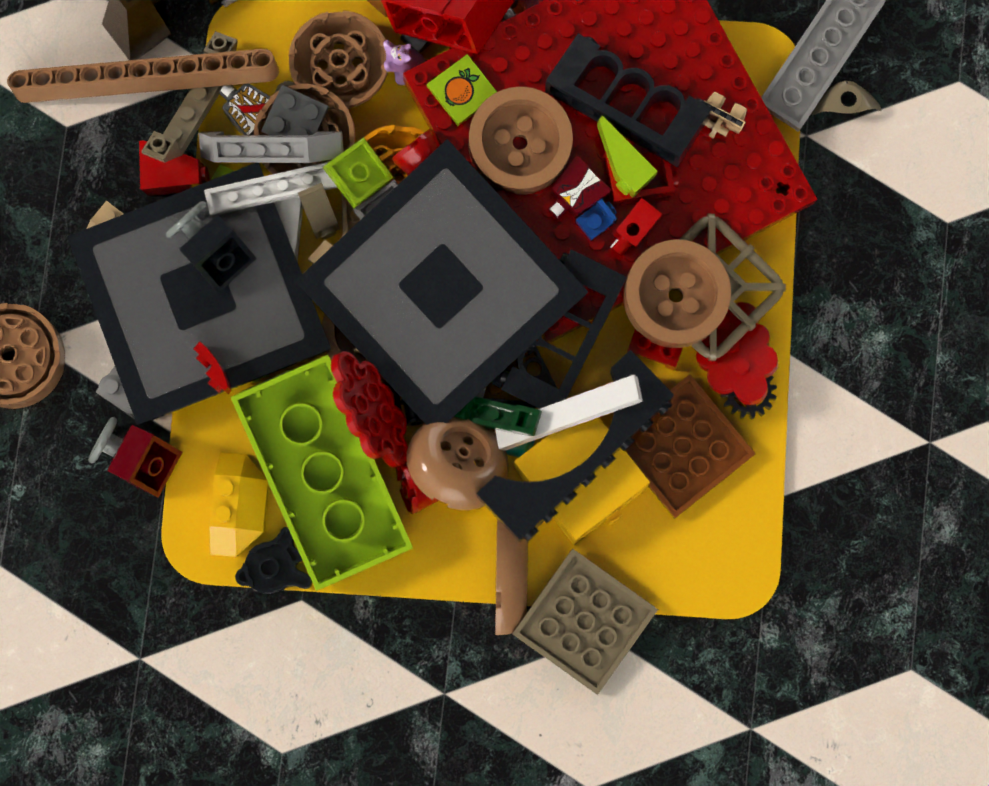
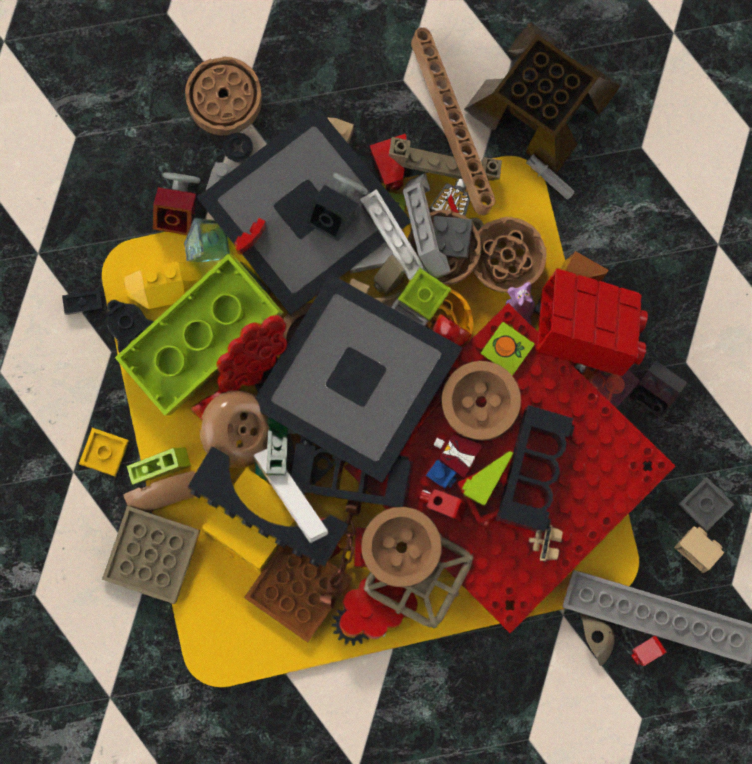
camera: 70 degrees right, 0 degrees up
none -> black plate [62,290,103,315]
none -> yellow tile [79,428,129,477]
none -> lime slope [127,448,191,485]
none -> clear light blue slope [184,218,230,262]
none -> black gear [223,132,253,162]
none -> copper piece [320,500,361,608]
none -> slope [631,635,666,667]

